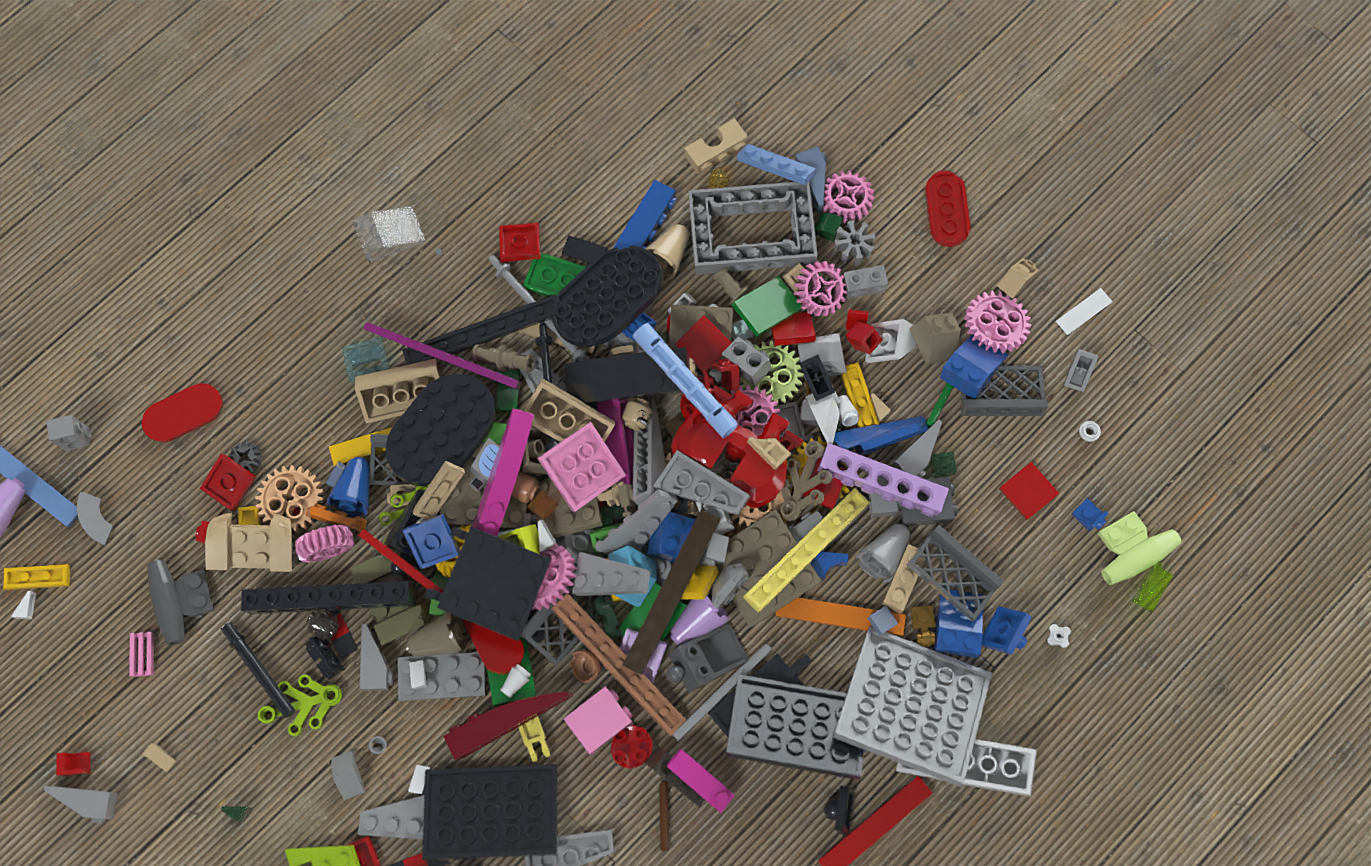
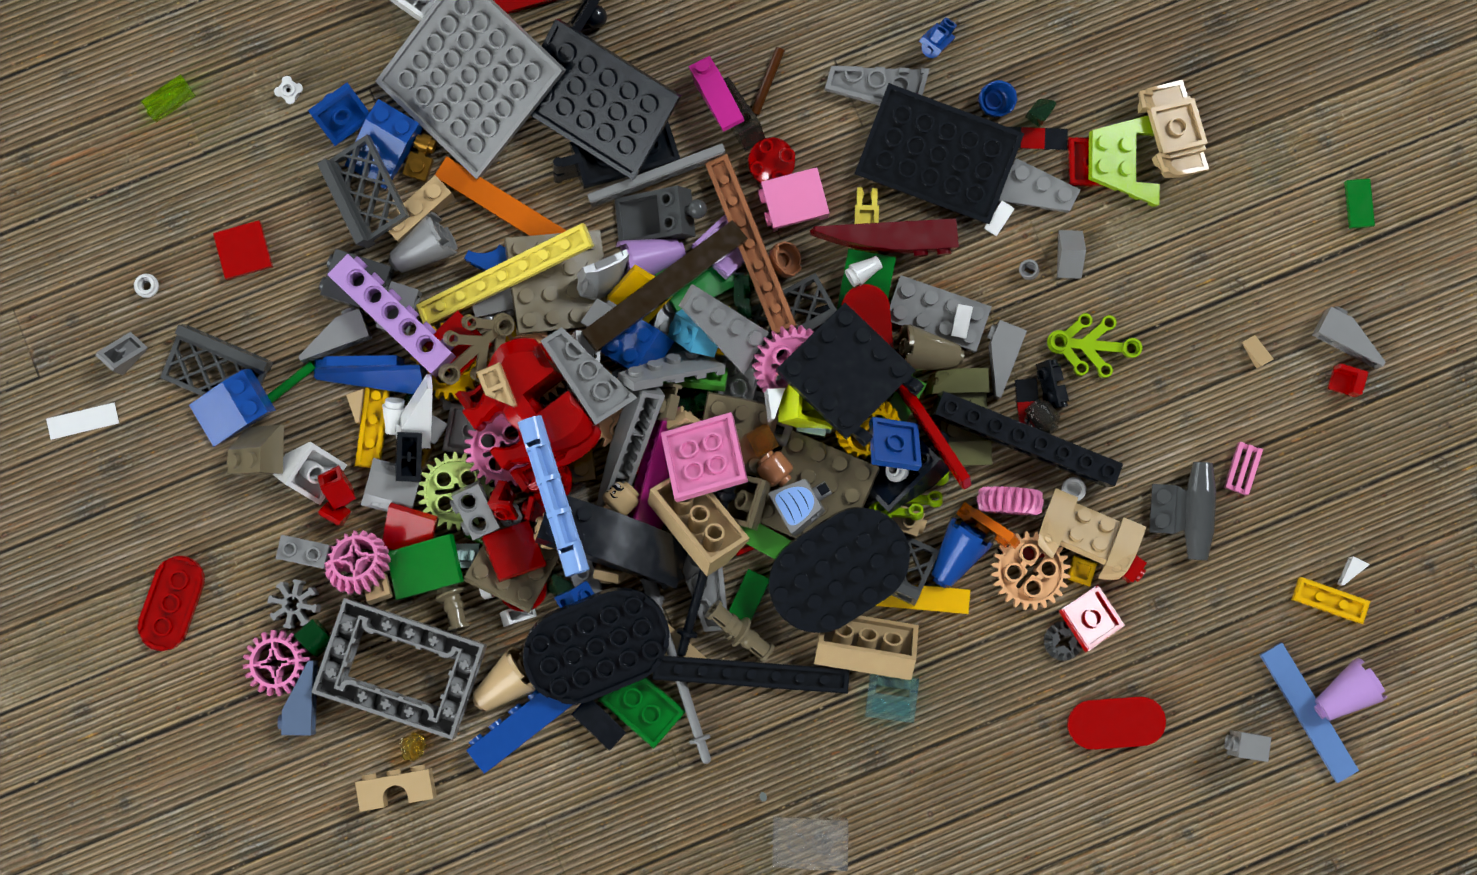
camera: 160 degrees left, 10 degrees up
light grey tile [77,491,114,546] -> none
black axle [221,622,295,718] -> none
clear green slope [221,806,253,822] -> none
sand blue tile [326,461,345,487] -> none
magenta tile [363,322,521,390] -> none
tan tile [413,461,465,520] -> none
dark pink slope [472,408,534,537] -> none
red tile [499,222,541,262] -> none
medium blue plate [737,144,816,185] -> none
sand blue tile [867,606,898,636] -> none
clear green slope [931,452,957,478] -> none
bright pink gear [964,291,1031,353] -> none
tan slope [997,258,1039,299] -> none
blue bracket [1072,498,1109,532] -> none
yellowish green plate [1098,511,1181,585] -> none
none -> white tile [1061,477,1086,501]

